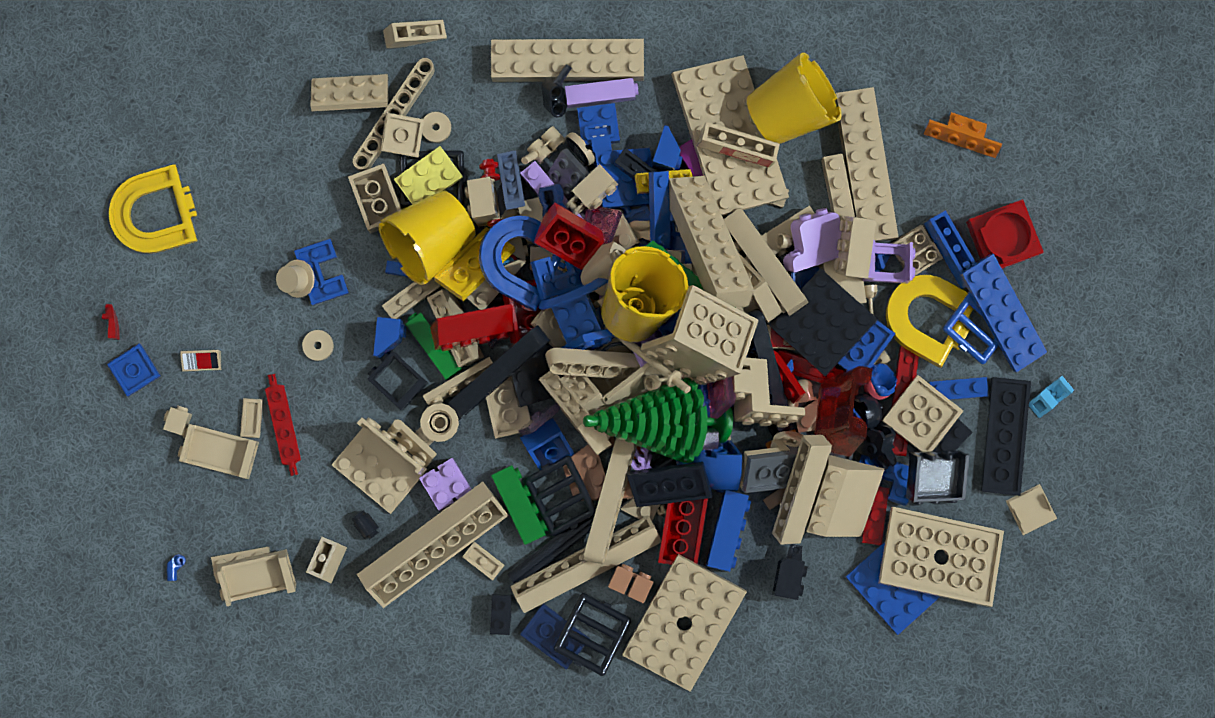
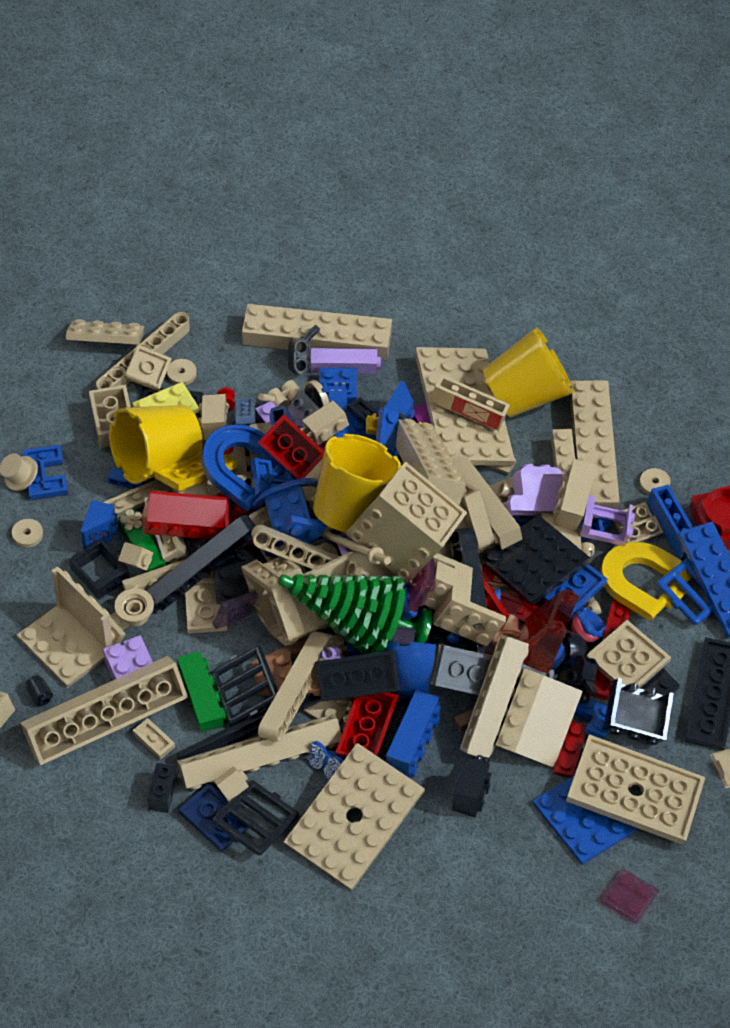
camera: 10 degrees right, 30 degrees down
tan slope [383,20,447,48] -> none
blue slope [520,418,575,470] -> none
nougat piece [608,564,653,603] -> none
orange bracket [924,112,1002,158] -> none
blue plate [929,377,989,400] -> none
none -> tan brick [118,542,153,571]
none -> tan plant [120,509,142,531]
none -> tan brick [214,767,249,801]
none -> blue animal [308,741,344,780]
none -> clear pink plate [601,868,659,924]
none -> tan piece [640,468,670,495]

